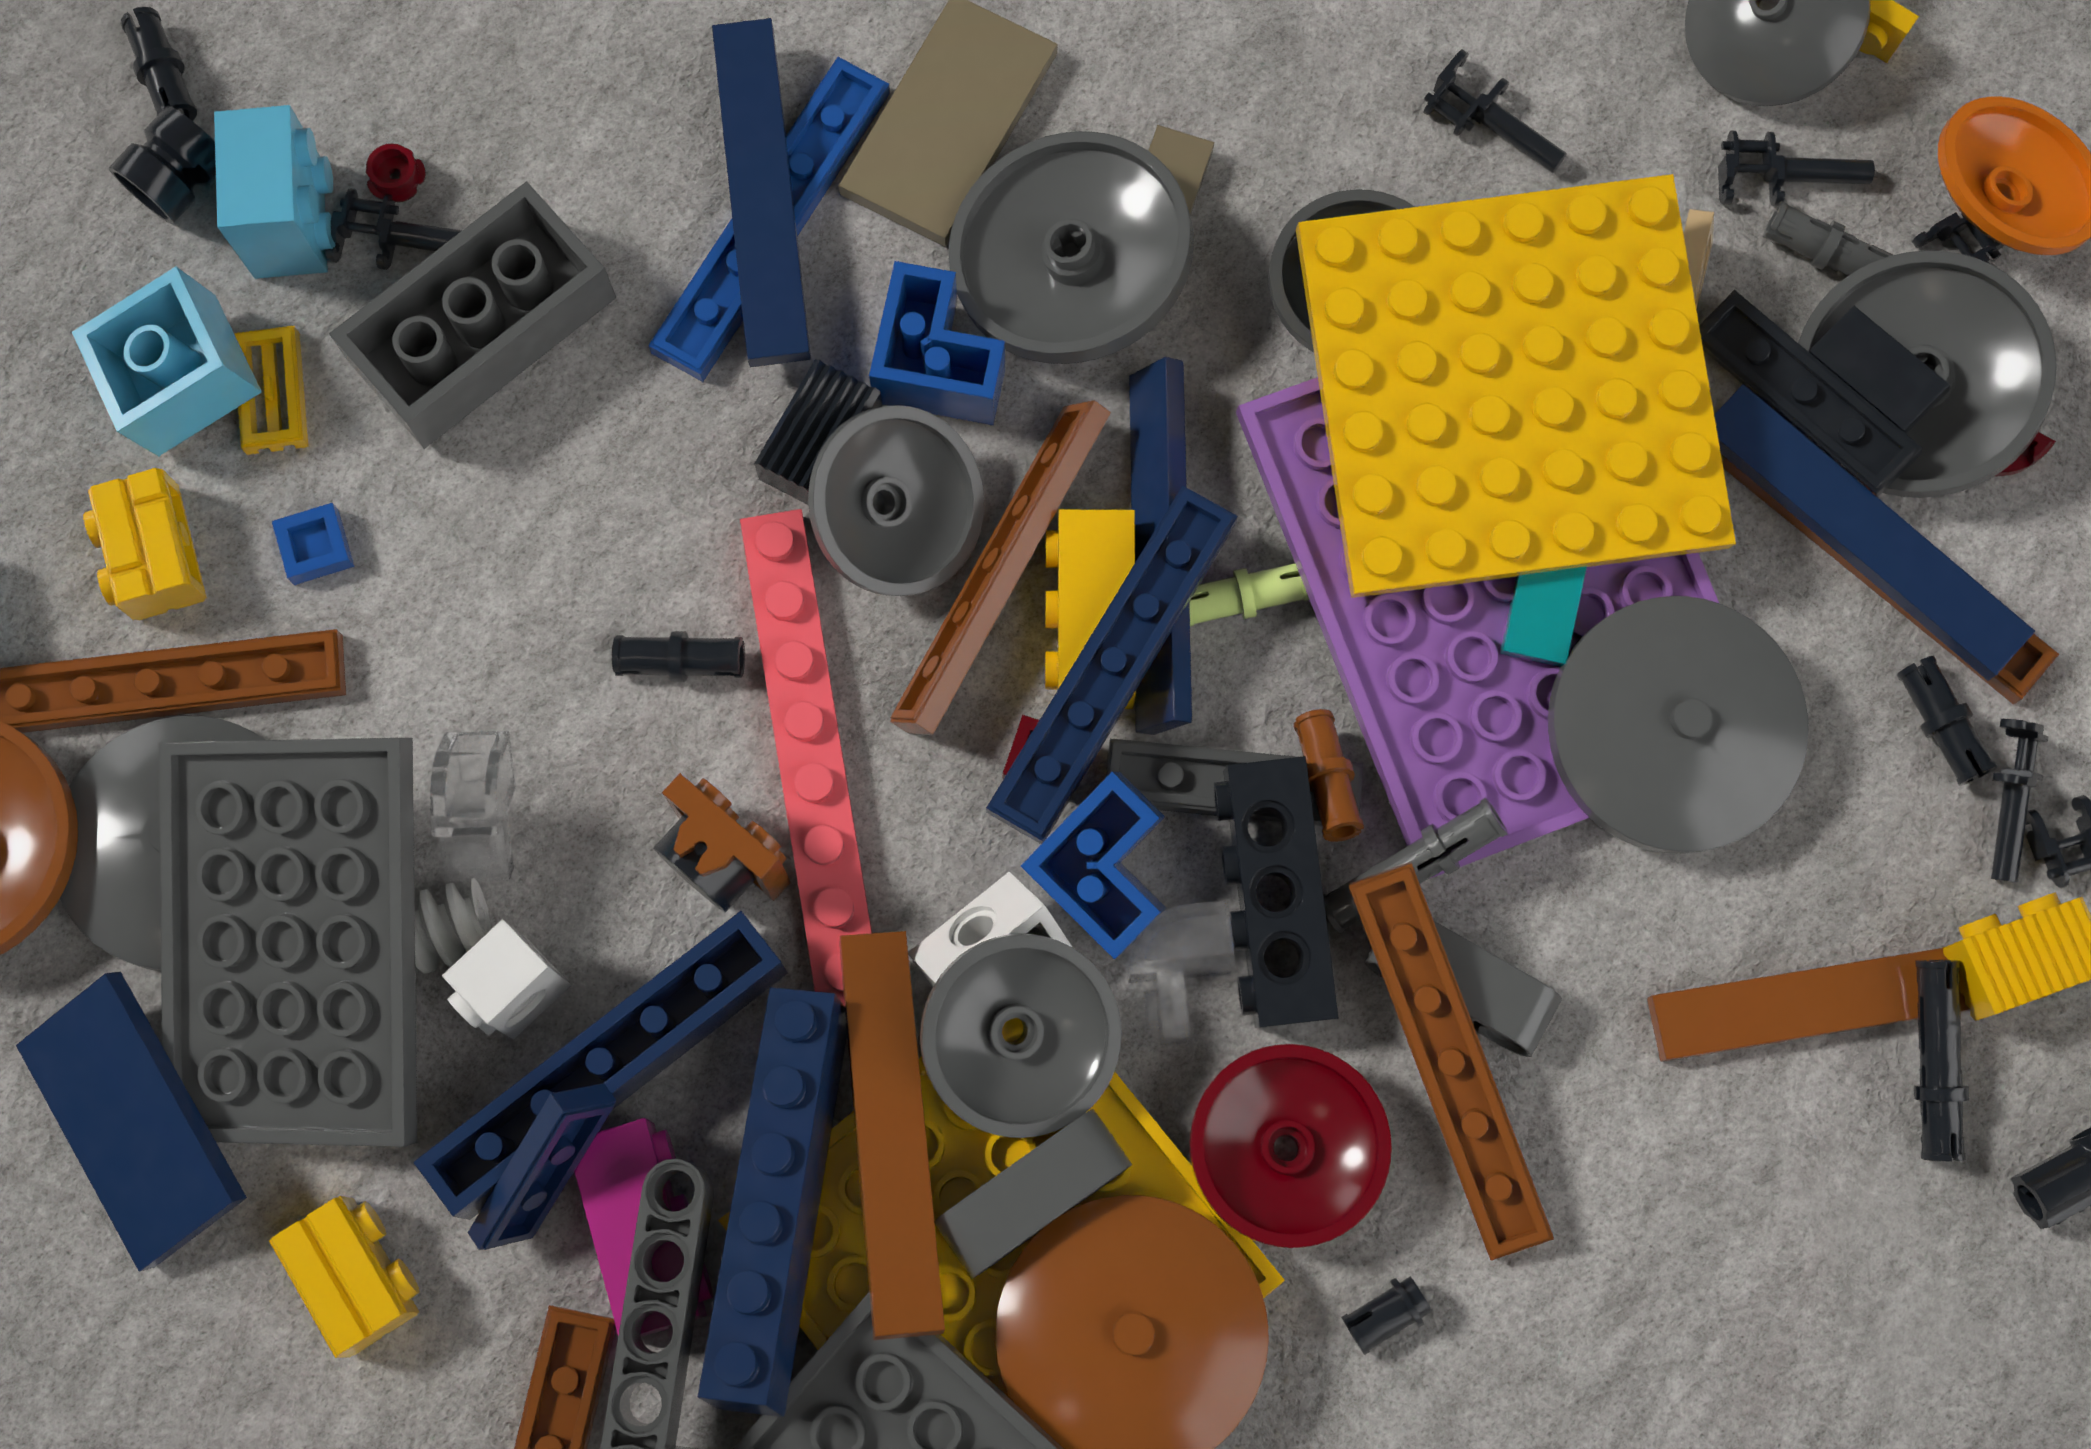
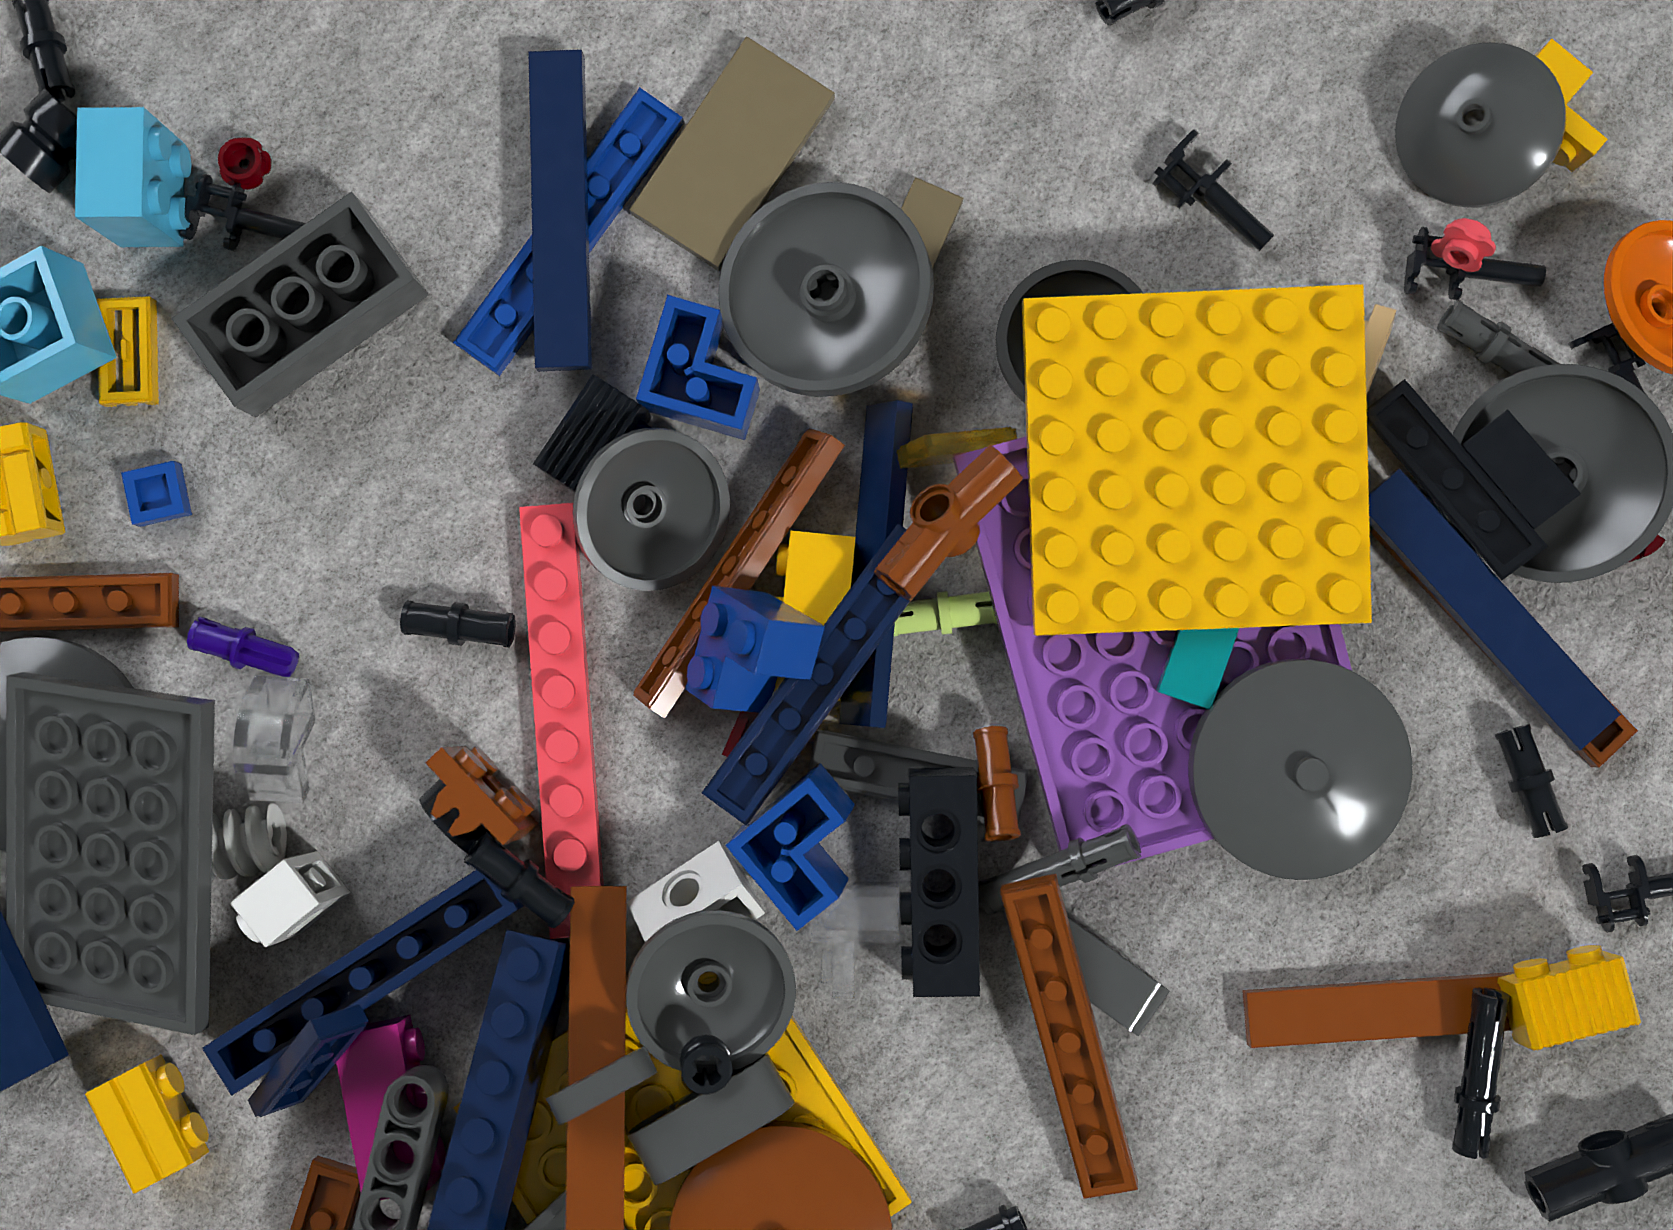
camera: 10 degrees right, 10 degrees up
dark red dish [1190,1044,1392,1248] -> none
black piece [1991,719,2049,883] -> none
none -> dark purple axle [187,617,299,678]
none -> black pin [464,832,575,928]
none -> dark grey beam [546,1046,657,1125]
none -> black bush [679,1035,733,1095]
none -> blue brick [686,585,825,713]
none -> dark orange piece [874,445,1023,602]
none -> clear yellow tile [897,427,1018,469]
none -> coral plate [1431,218,1496,272]

